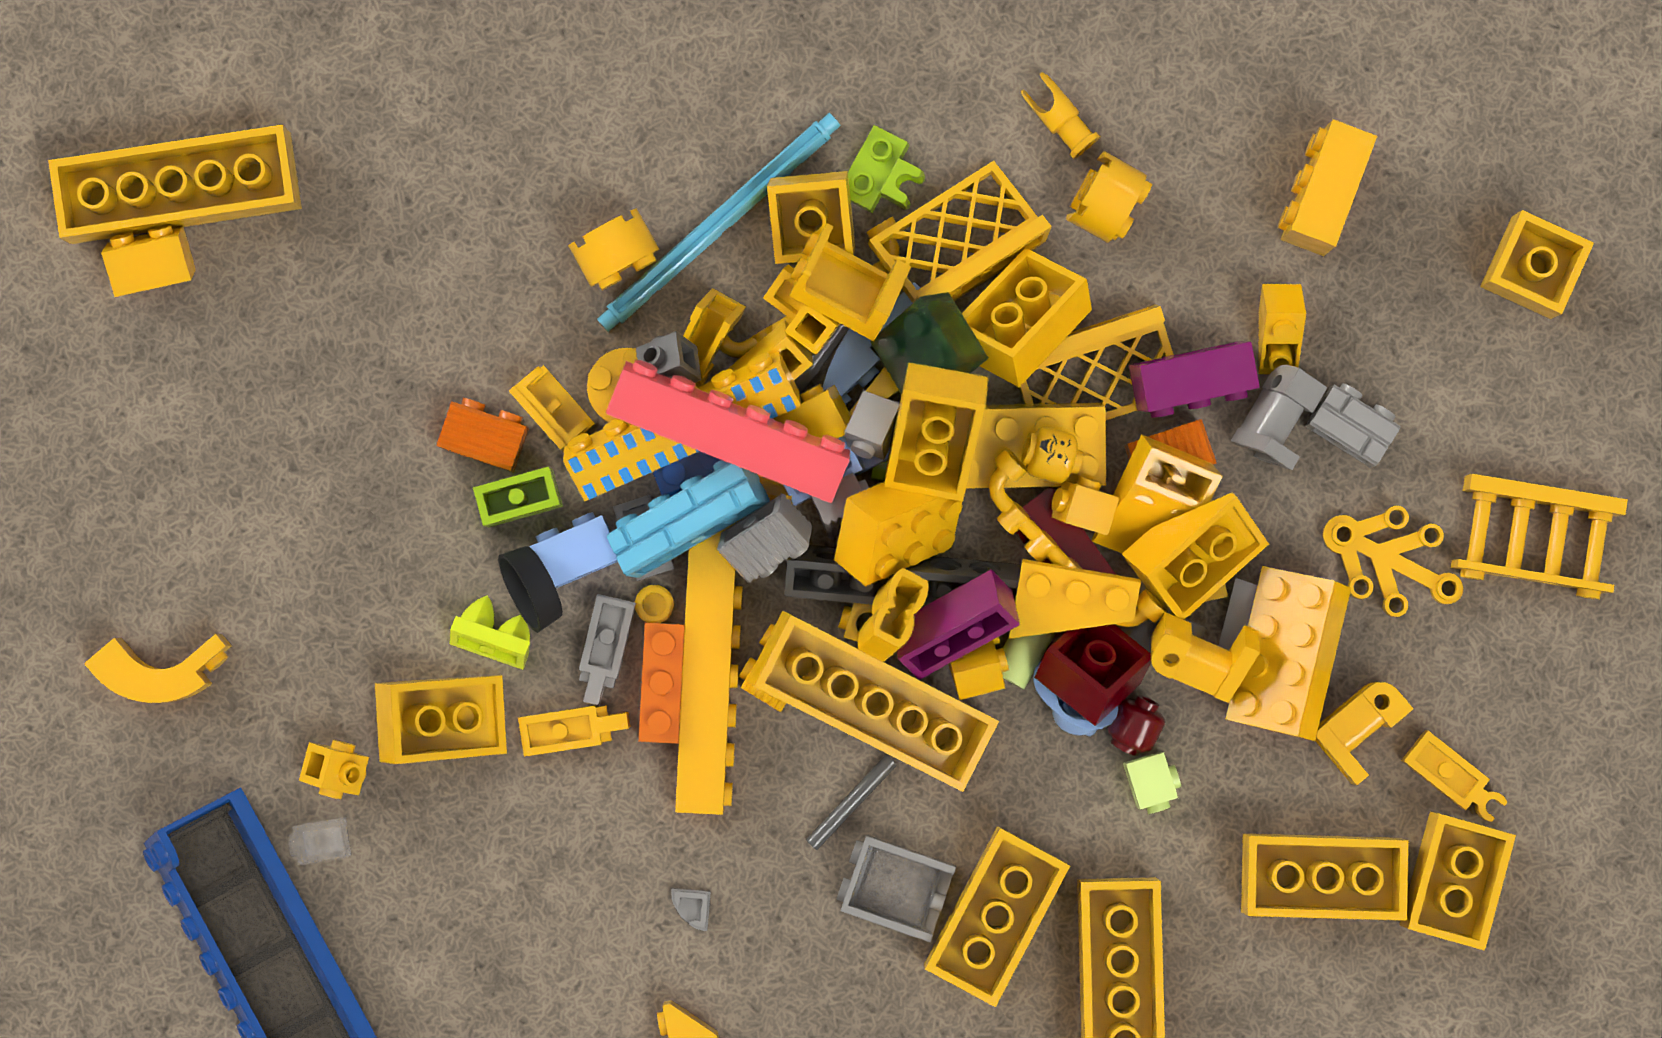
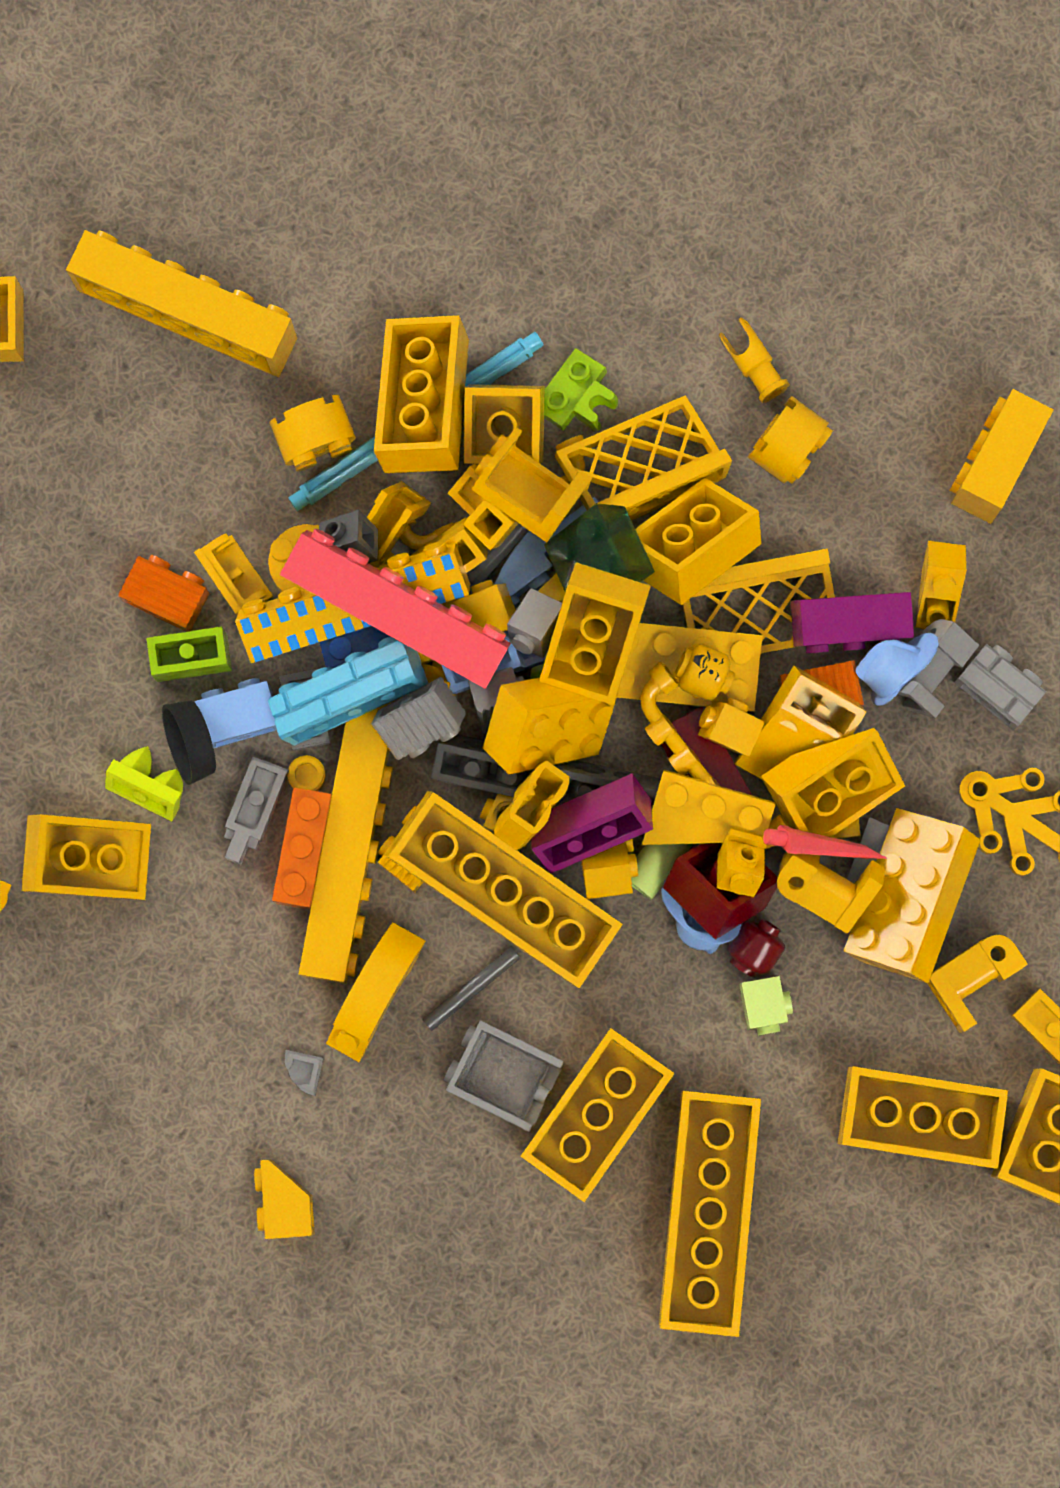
camera: 15 degrees right, 5 degrees down
yellow hinge [518,705,631,757] -> none
none -> yellow brick [66,230,297,378]
none -> yellow arch [326,922,426,1062]
none -> yellow brick [374,315,469,473]
none -> yellow brick [717,829,767,897]
none -> coral bar [763,825,888,859]
none -> light blue piece [855,633,939,706]

